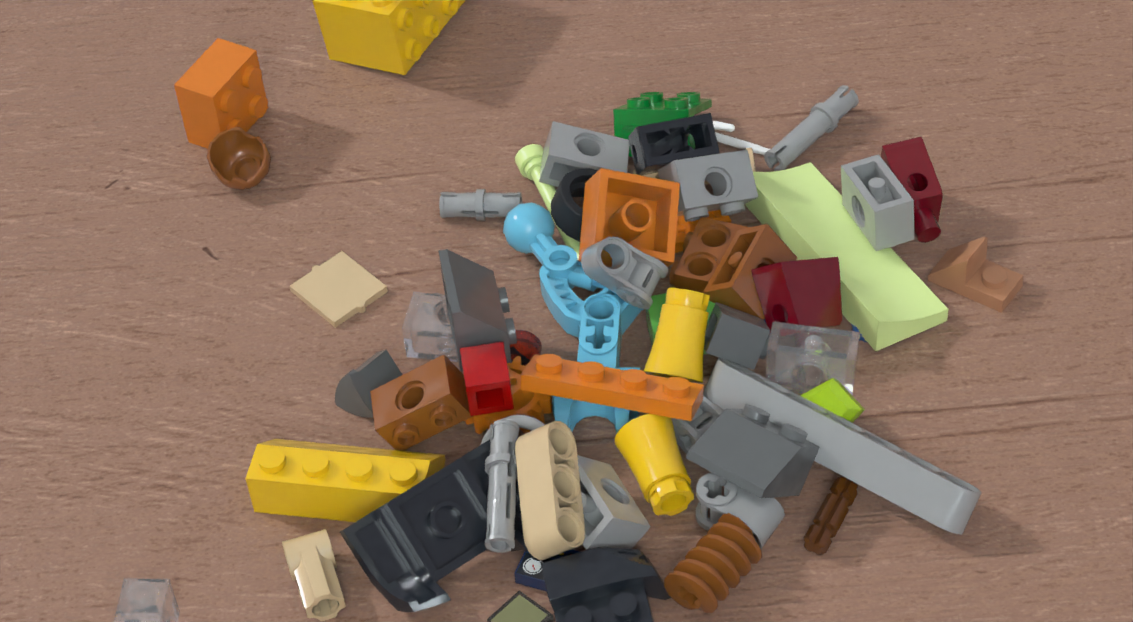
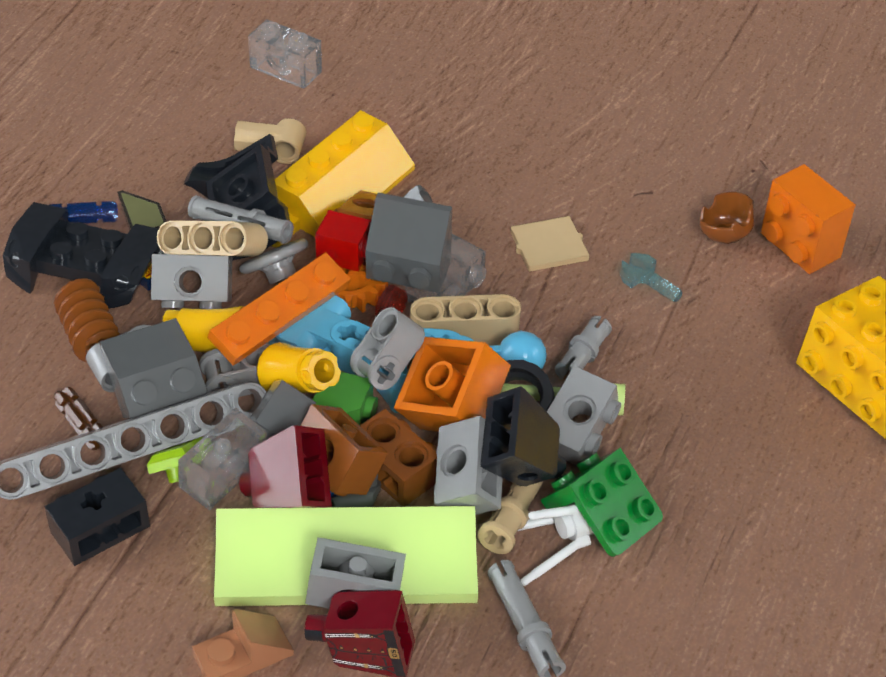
camera: 110 degrees right, 0 degrees up
none -> black brick [44,468,150,566]
none -> tan beam [410,294,521,346]
none -> clear light blue bar [620,253,683,302]

